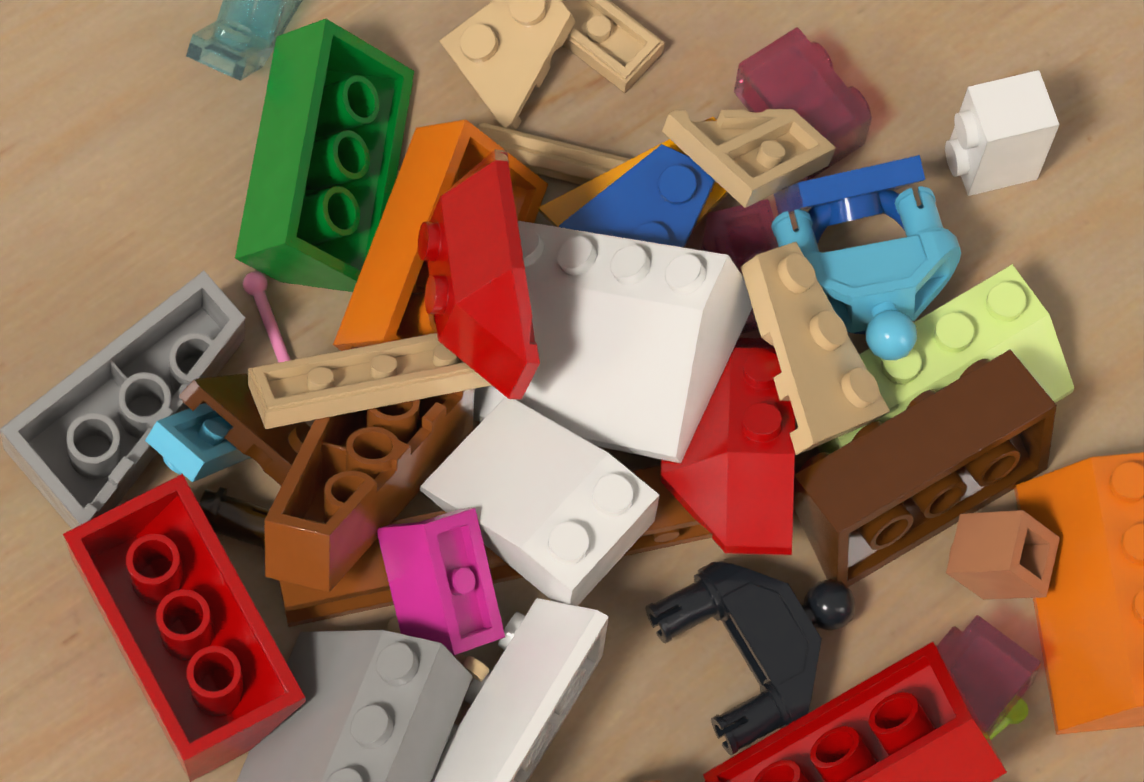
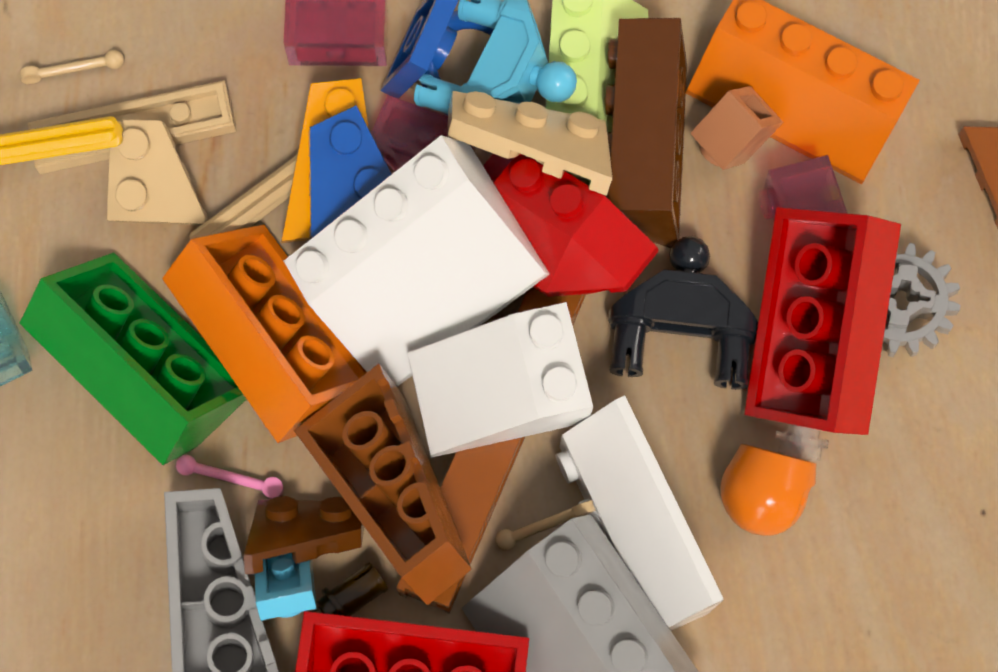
camera: 50 degrees left, 5 degrees up
tan tile [248,333,491,429] -> none
dark pink panel [377,508,505,656] -> none
red wedge [418,149,540,400] -> none
tan wing [662,109,836,208] -> none

